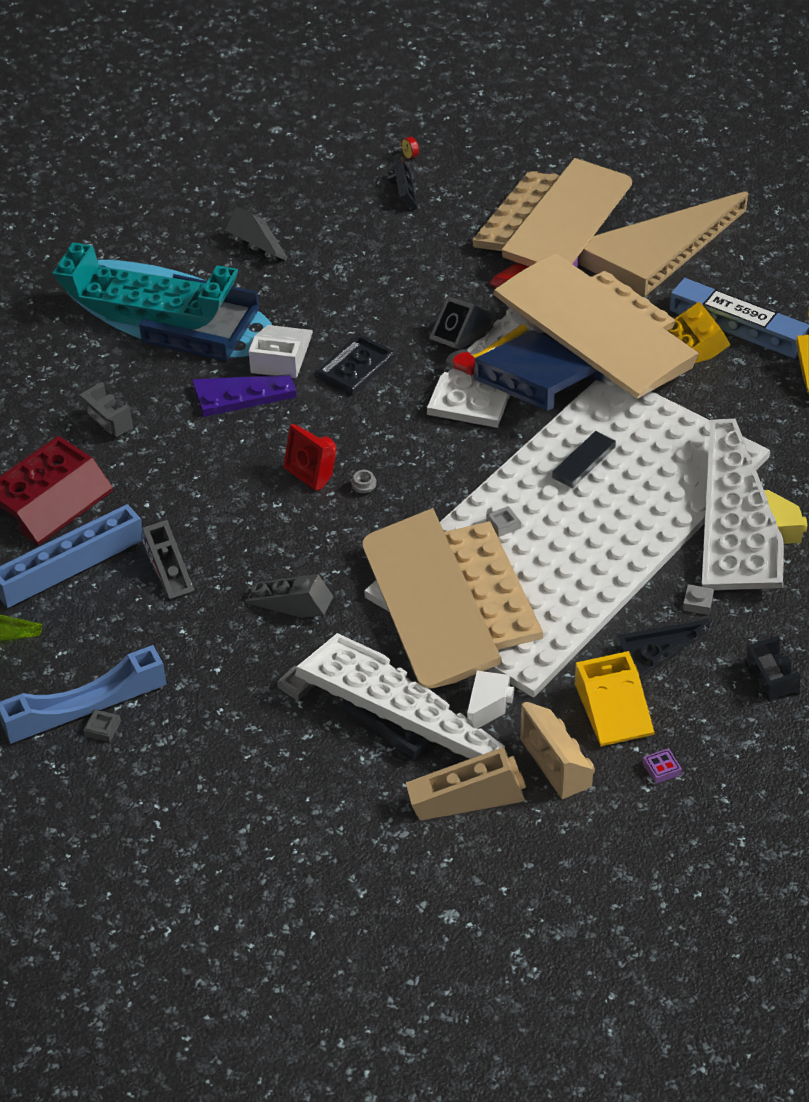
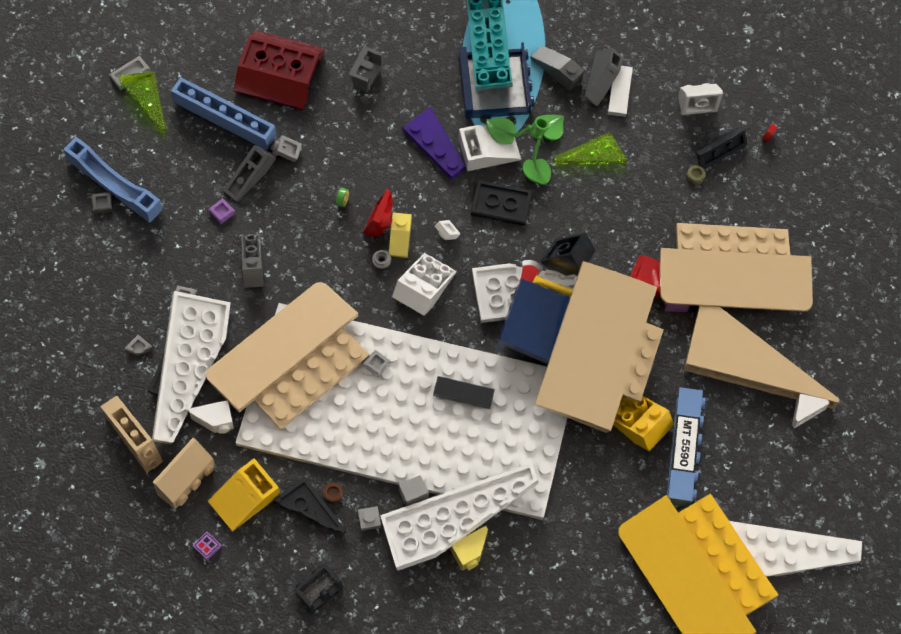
camera: 60 degrees right, 20 degrees up
none -> light grey tile [125,335,153,355]
none -> medium lavender tile [208,198,235,224]
none -> light grey bracket [270,135,302,162]
none -> reddish brown tile [323,483,343,504]
none -> bright green tile [336,188,349,207]
none -> light yellow slope [389,213,412,258]
none -> white slope [392,253,456,316]
none -> light grey panel [399,475,429,506]
none -> white plate [435,220,460,240]
none -> bright green plant [486,115,564,185]
none -> dark grey slope [530,46,585,92]
none -> clear neon green wing [553,132,627,164]
none -> white tile [608,66,633,117]
none -> white slope [678,83,723,115]
none -> olive tile [686,165,706,185]
none -> white slope [792,394,829,428]

